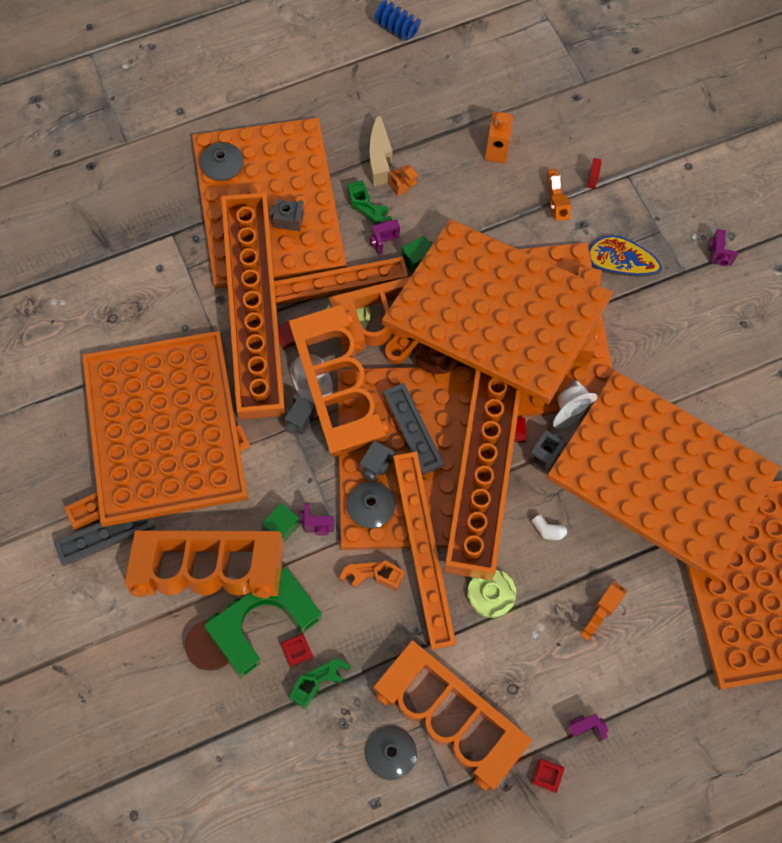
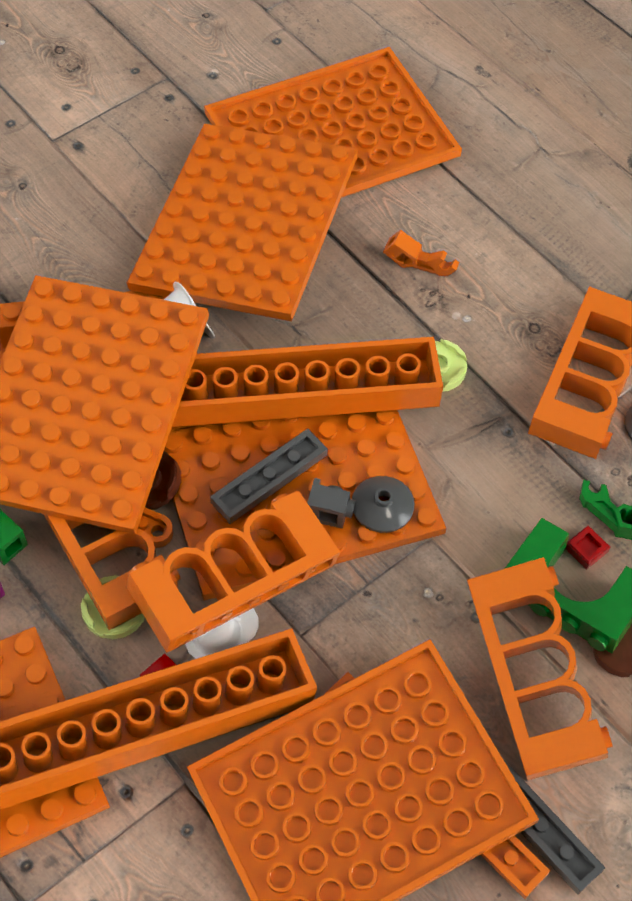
camera: 105 degrees left, 10 degrees down
green brick [261,503,300,542] -> none
orange plate [274,257,408,306] -> none
dark grey brick [283,394,316,435] -> none
magenta bracket [300,503,334,536] -> none
orange piece [339,560,406,591] -> none
orange plate [393,452,456,650] -> none
dark grey brick [528,430,566,472] -> none
white arm [531,514,567,541] -> none
red tile [531,758,565,793] -> none
magenta bracket [565,713,608,742] -> none

